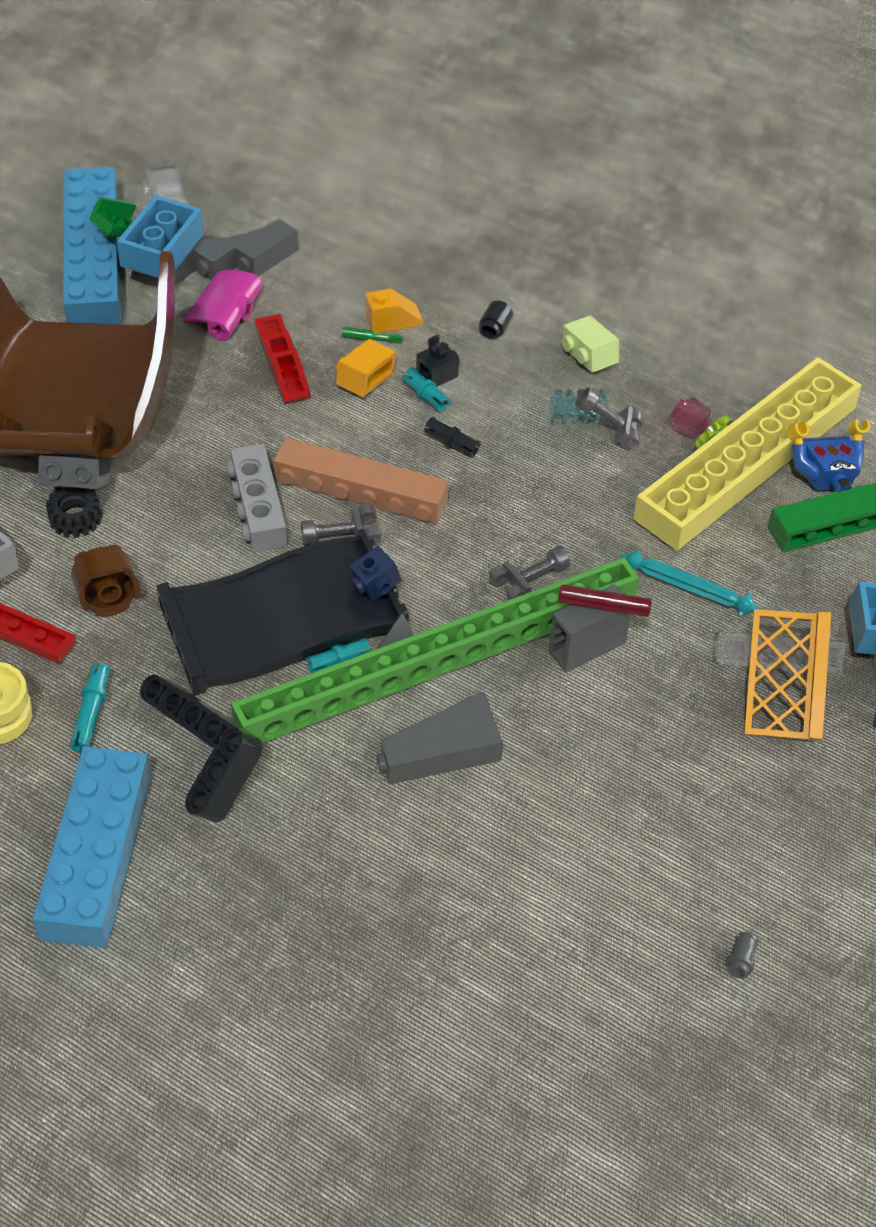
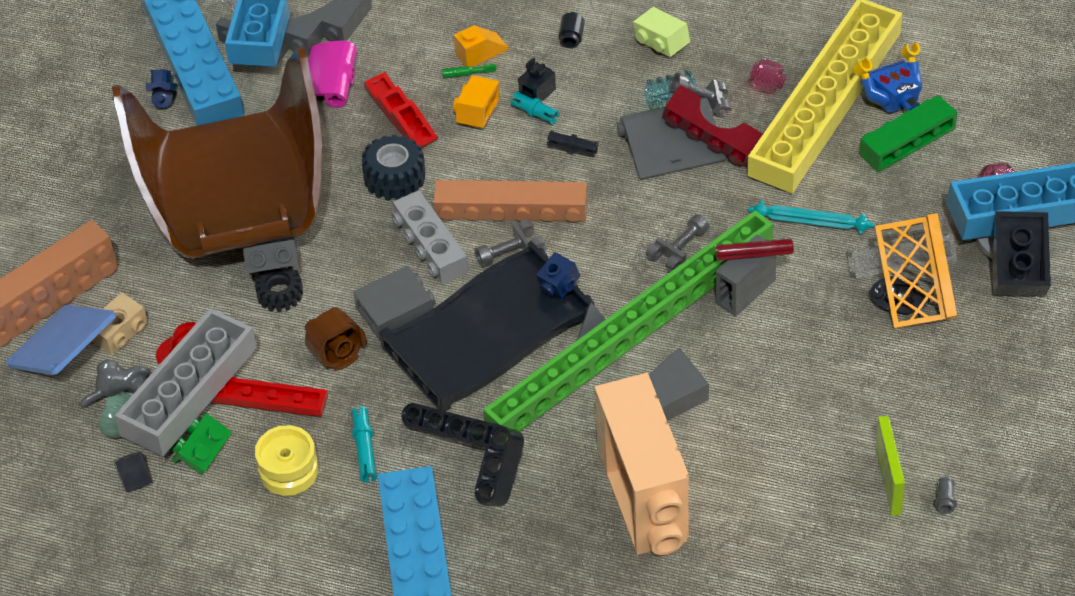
camera: 10 degrees left, 0 degrees up
green bracket [89,196,137,239] -> none
teal pin [306,638,371,673] -> none
lime gear [695,415,732,450] -> none
none -> dark blue hips [145,69,177,109]
none -> dark grey brick [353,265,436,342]
none -> black wheel [361,135,425,200]
none -> light nougat brick [594,372,689,555]
none -> dark grey door [616,98,726,180]
none -> dark red arch [662,85,763,168]
none -> black arm [871,276,930,314]
none -> lime tile [875,415,905,516]

